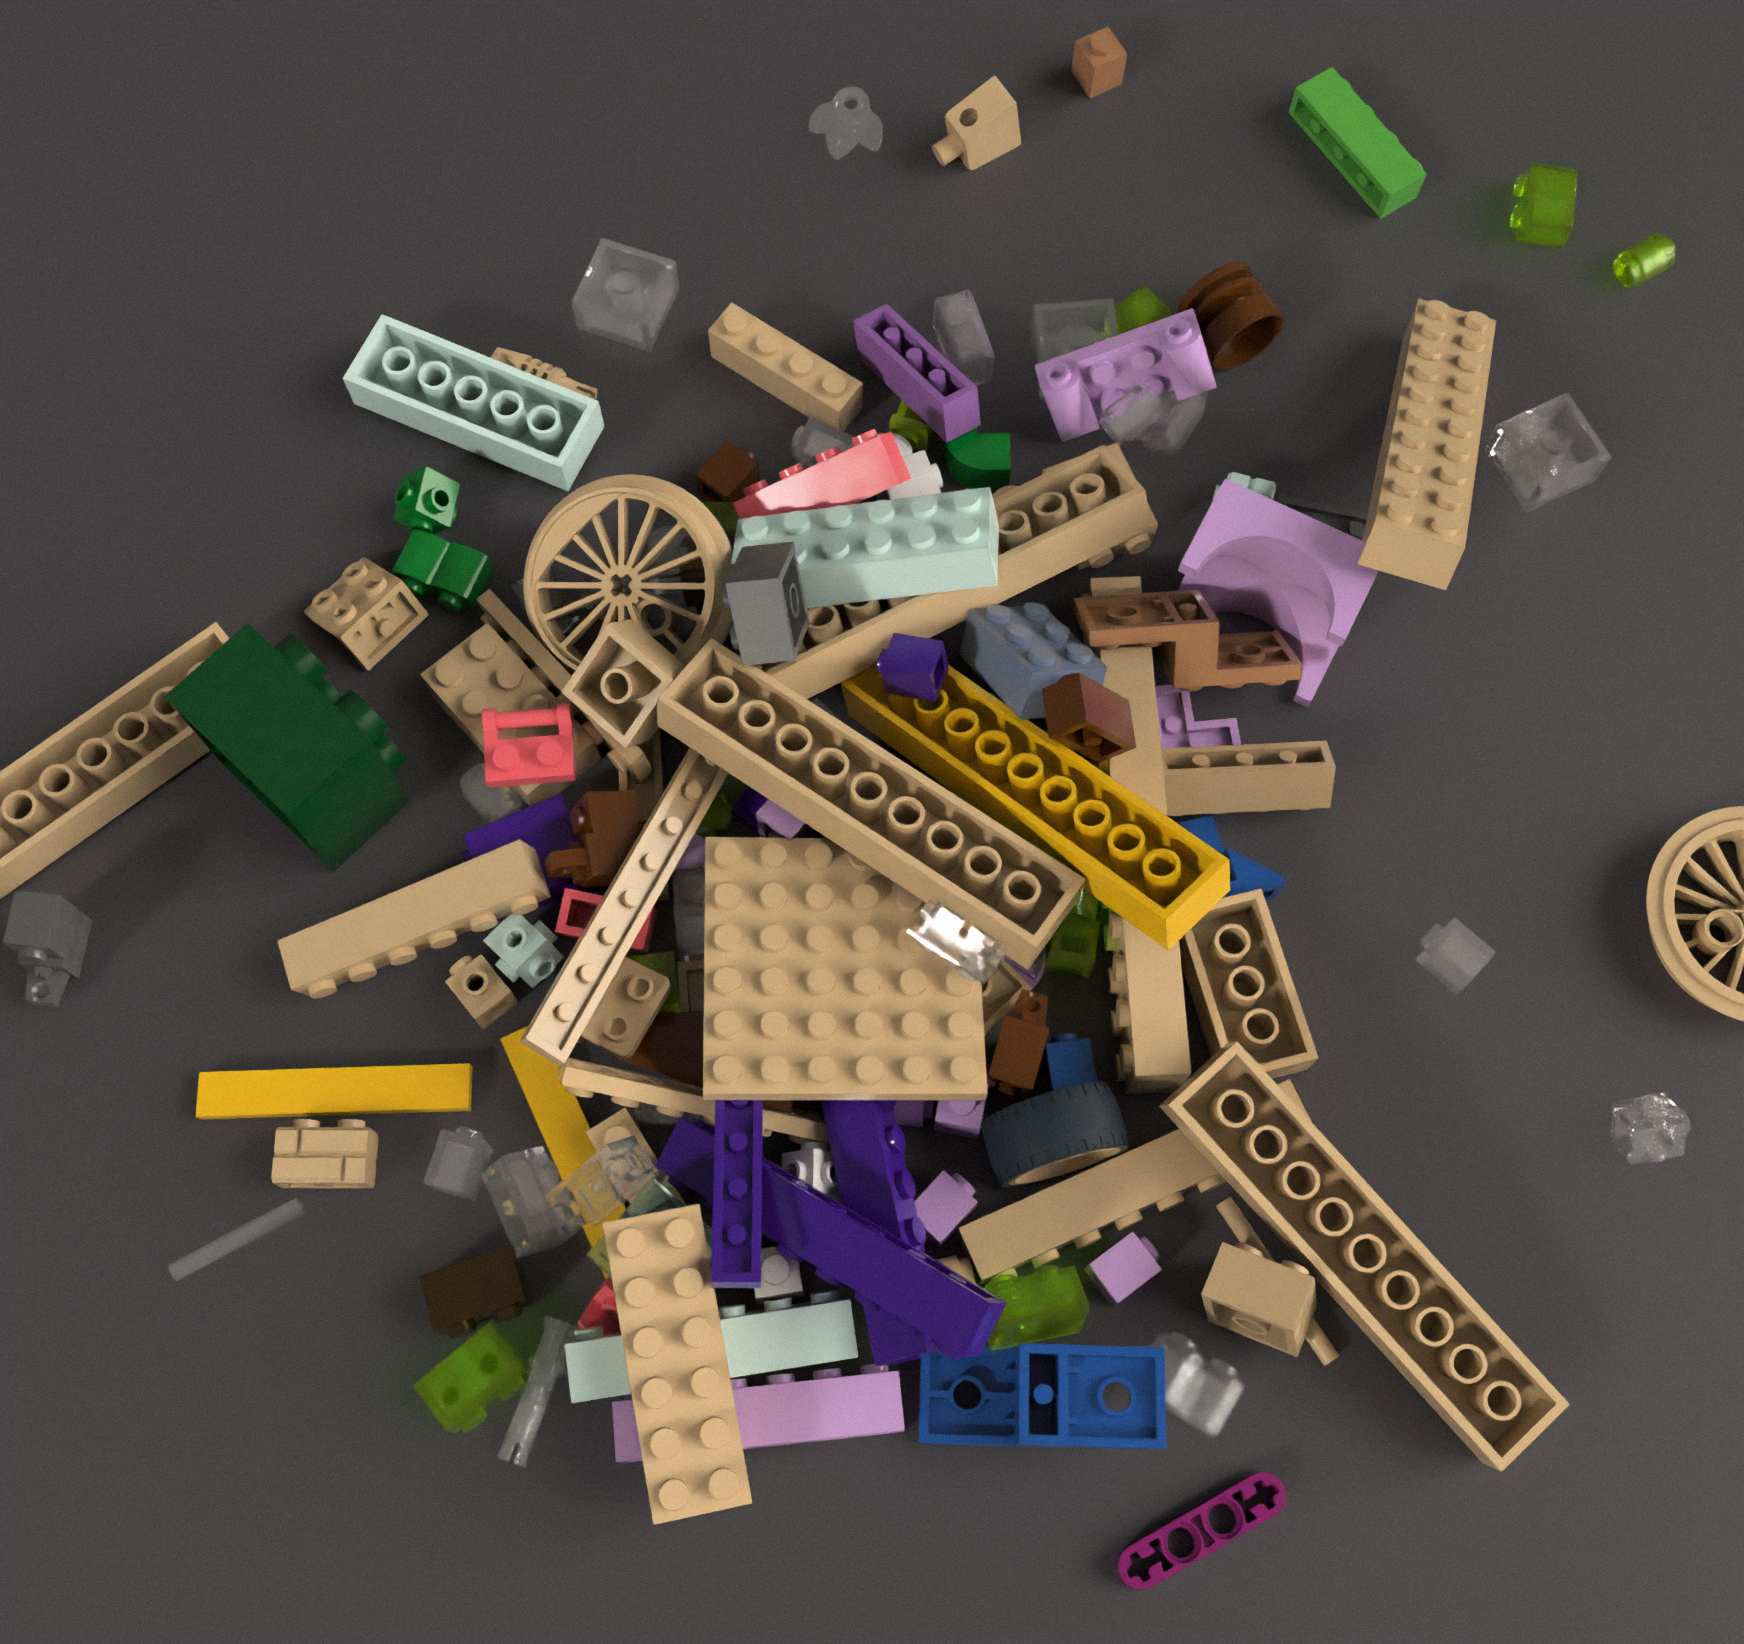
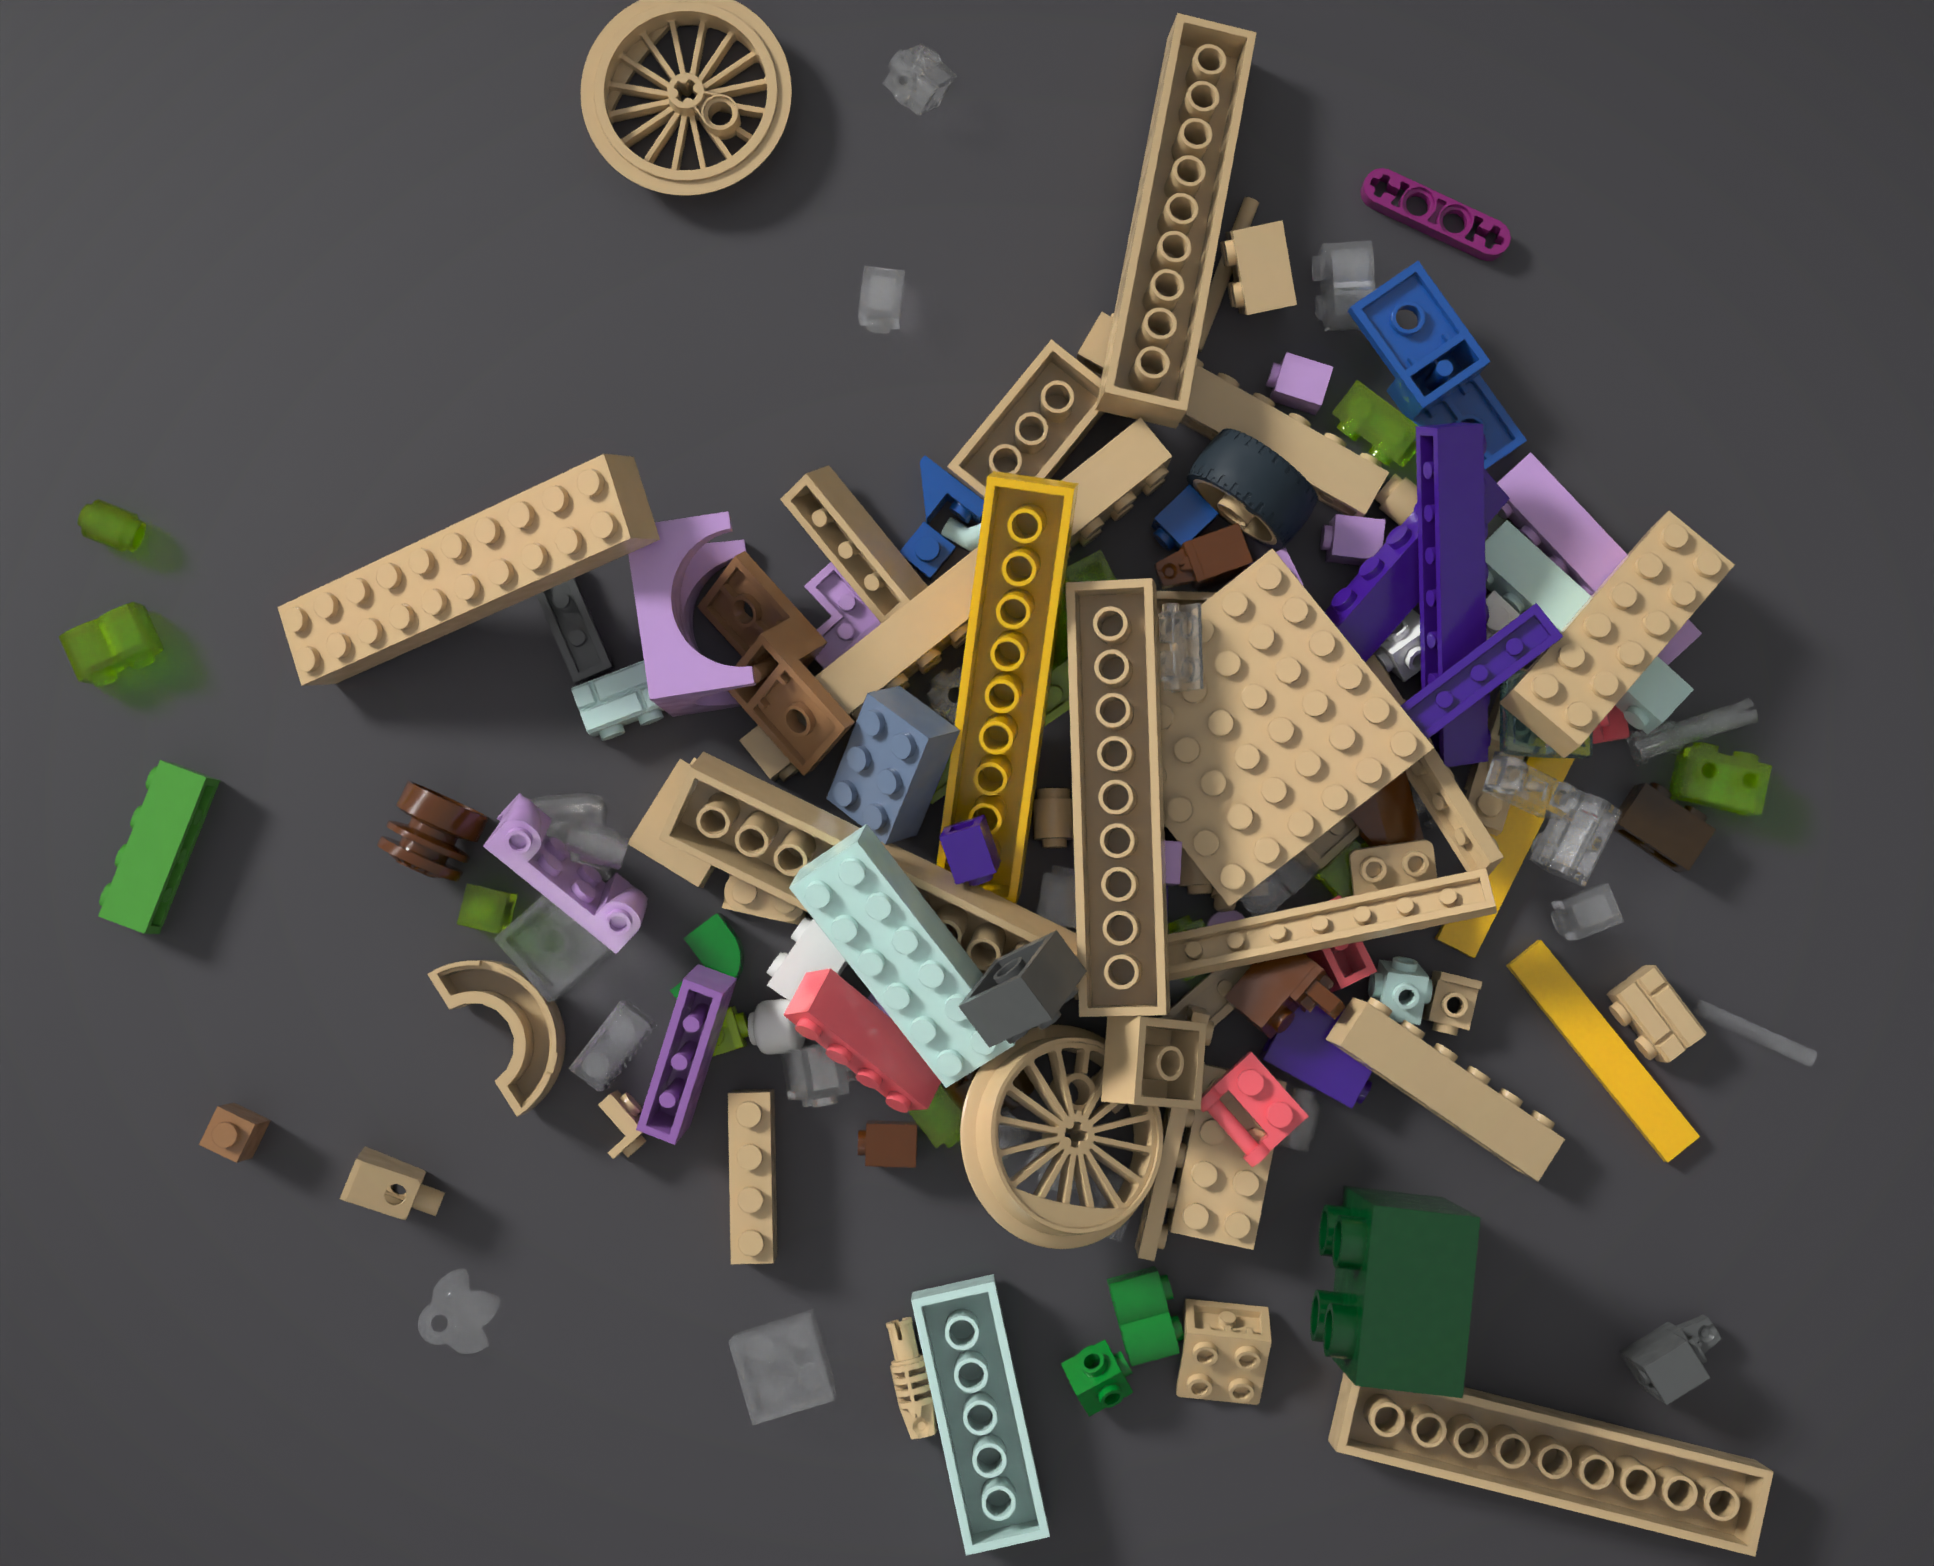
camera: 125 degrees left, 15 degrees up
reddish brown brick [1042,673,1136,763] -> none
clear brick [1484,392,1612,513] -> none
none -> tan brick [427,960,566,1117]
none -> tan bracket [598,1090,646,1159]

